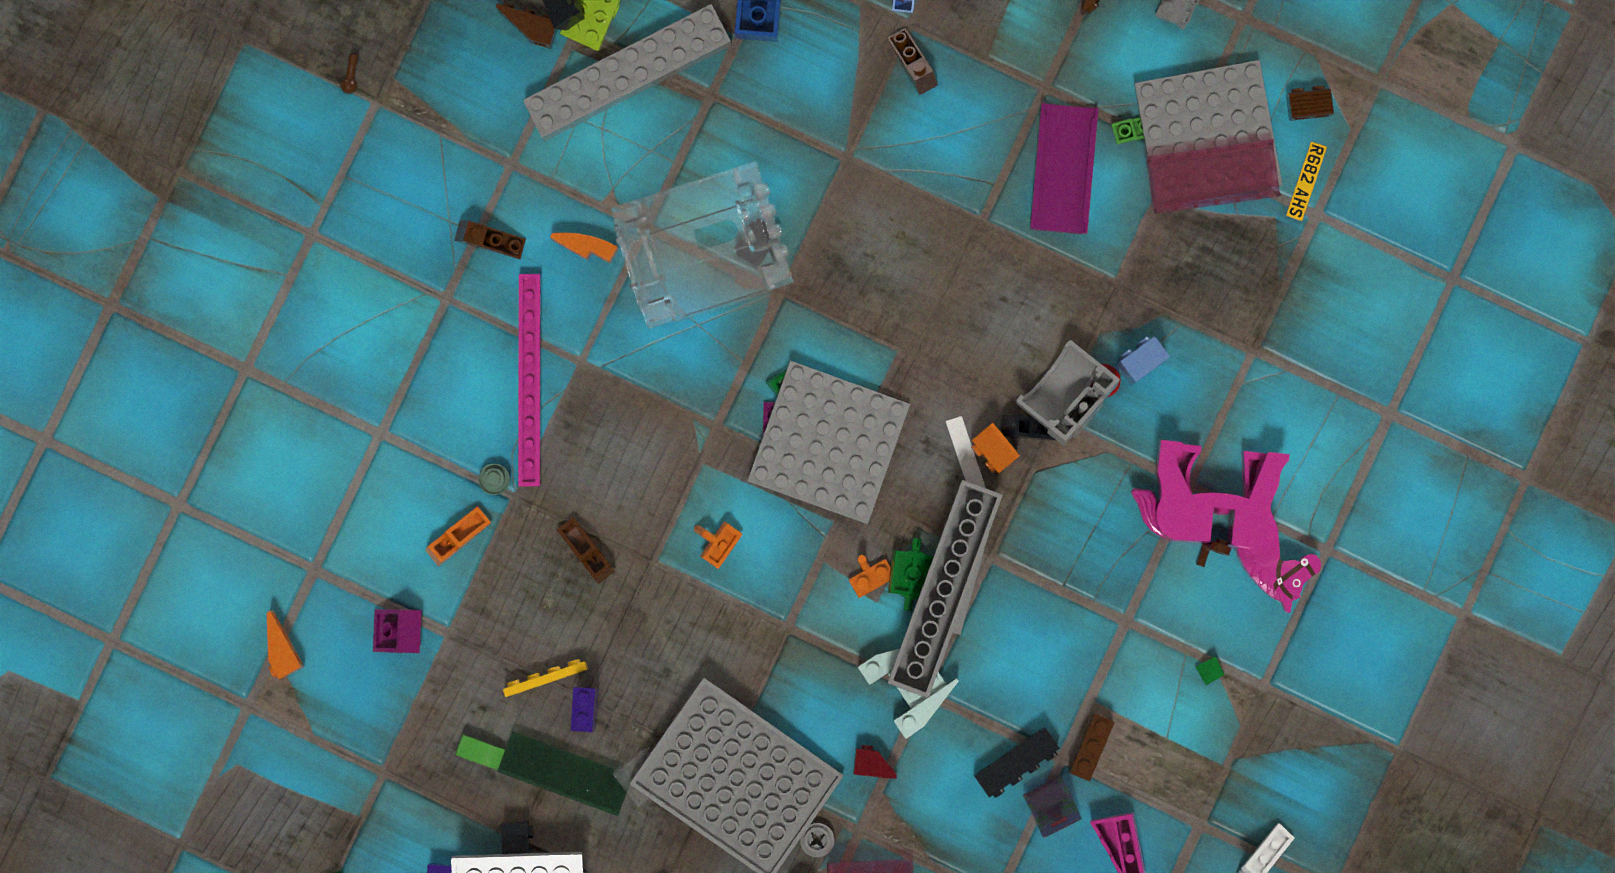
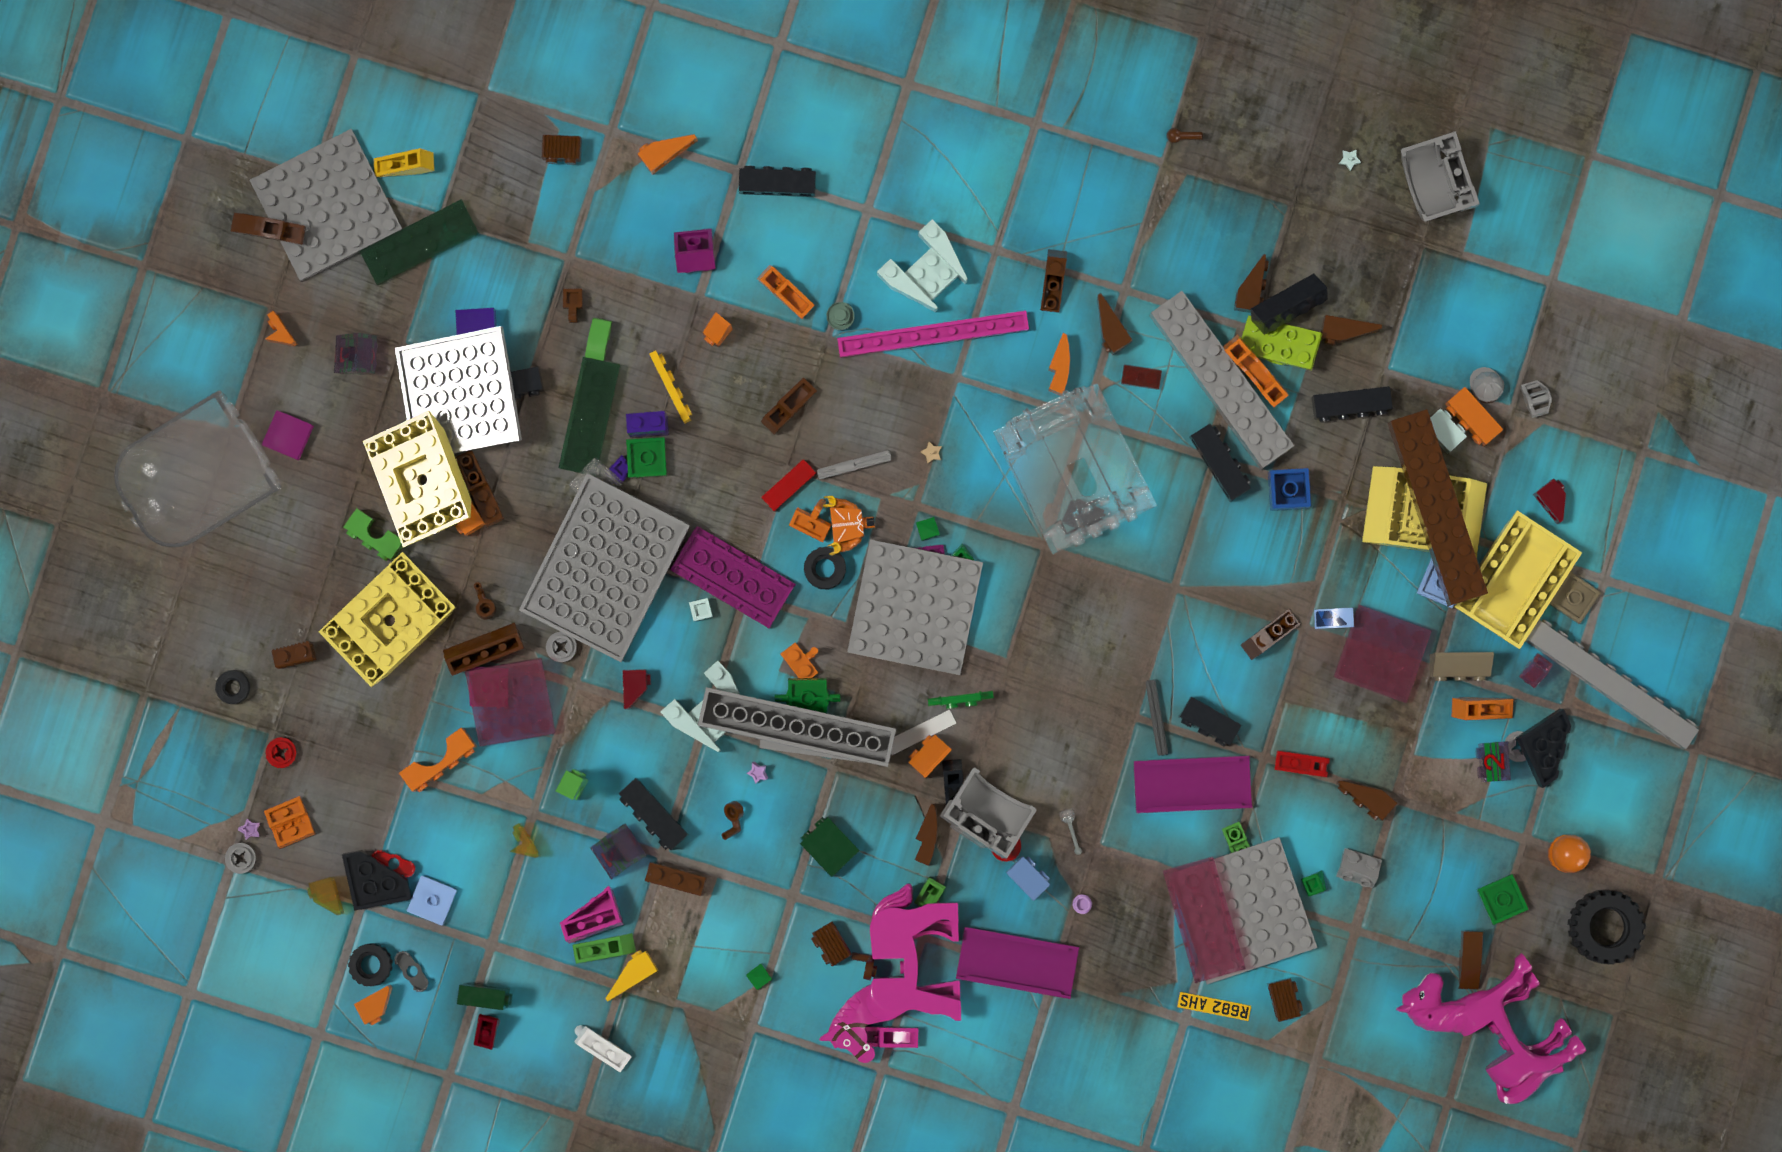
camera: 85 degrees right, 0 degrees up
none -> reddish brown brick [541,135,582,165]
none -> bright green arch [556,769,589,800]
none -> reddish brown plate [563,289,583,323]
none -> bright green slope [572,933,636,964]
none -> yellow slope [606,950,658,1002]
none -> dark purple tile [609,455,628,482]
none -> green plate [626,437,667,478]
none -> magenta ladder [671,526,796,629]
none -> light aqua plate [689,598,712,622]
none -> orange slope [702,312,733,347]
none -> reddish brown plate [722,801,744,840]
none -> black brick [739,166,816,197]
none -> lavender piece [747,762,768,784]
none -> red tile [761,459,817,512]
none -> dark green brick [800,817,860,877]
none -> black tyre [804,547,846,590]
none -> reddish brown brick [811,921,852,966]
none -> light grey axle [817,450,891,479]
none -> orange torso [823,496,875,555]
none -> dark pink slope [865,1026,918,1048]
none -> light aqua wedge [877,219,967,312]
none -> bright green slope [914,877,946,907]
none -> reddish brown slope [915,804,937,866]
none -> green slope [916,517,940,541]
none -> tan piece [921,442,942,464]
none -> green plate [928,690,994,709]
none -> magenta ladder [956,927,1079,999]
none -> hinge [1059,808,1082,855]
none -> lavender plate [1073,895,1092,914]
none -> reddish brown slope [1097,293,1133,355]
none -> clear red plate [1121,365,1162,390]
none -> dark grey axle [1146,680,1168,756]
none -> black brick [1179,697,1242,747]
none -> black brick [1189,424,1251,502]
none -> orange arch [1223,334,1289,407]
none -> red plate [1274,751,1330,778]
none -> green slope [1301,870,1326,897]

